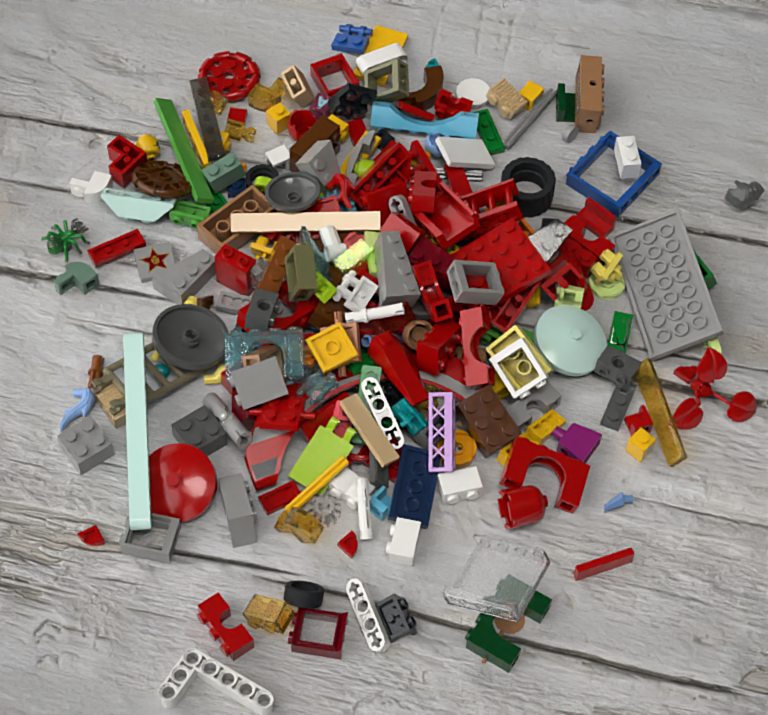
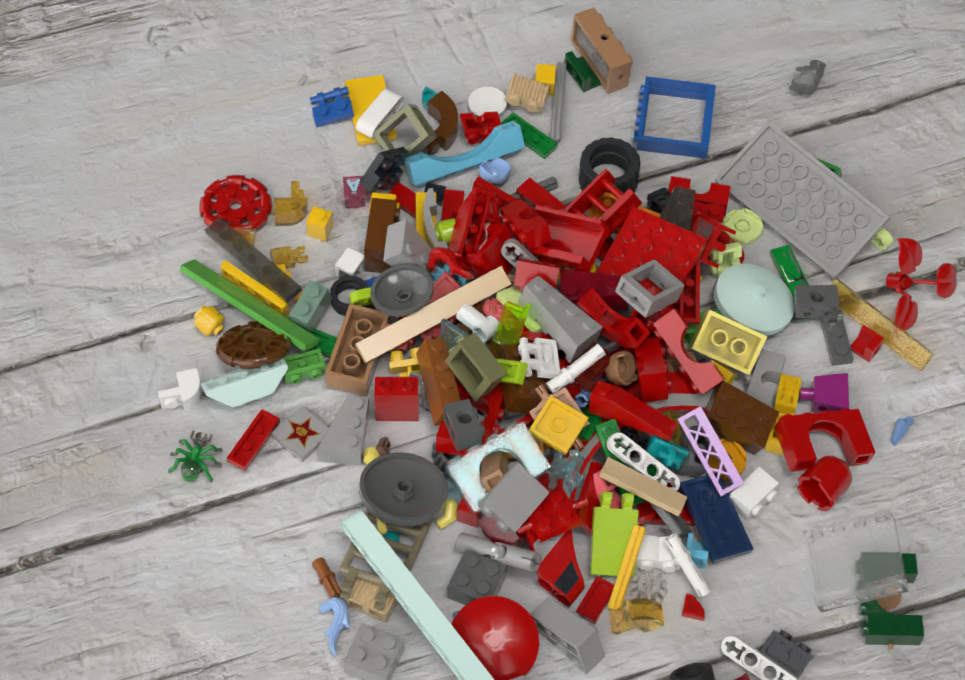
camera: 30 degrees left, 0 degrees up
sand green brick [54,262,100,295] -> none
red brick [107,135,148,188] -> none
light grey piece [216,291,251,314] -> none
red tile [227,107,248,127] -> none
dark blue plate [227,178,246,198] -> none
tan brick [281,65,315,108] -> none
red hair [288,110,317,141] -> none
red window [310,53,360,104] -> none
white brick [385,517,421,567] -> none
red tile [397,100,435,121] -> none
white tile [435,137,495,169] -> none
white window [489,338,550,400] -> none
light grey tile [562,124,579,143] -> none
red tile [574,548,635,581] -> none
red panel [575,197,616,238] -> none
light yellow hips [590,249,623,284] -> none
white brick [614,136,641,179] -> none
yellow brick [625,427,656,463] -> none
red tile [673,366,697,385] -> none

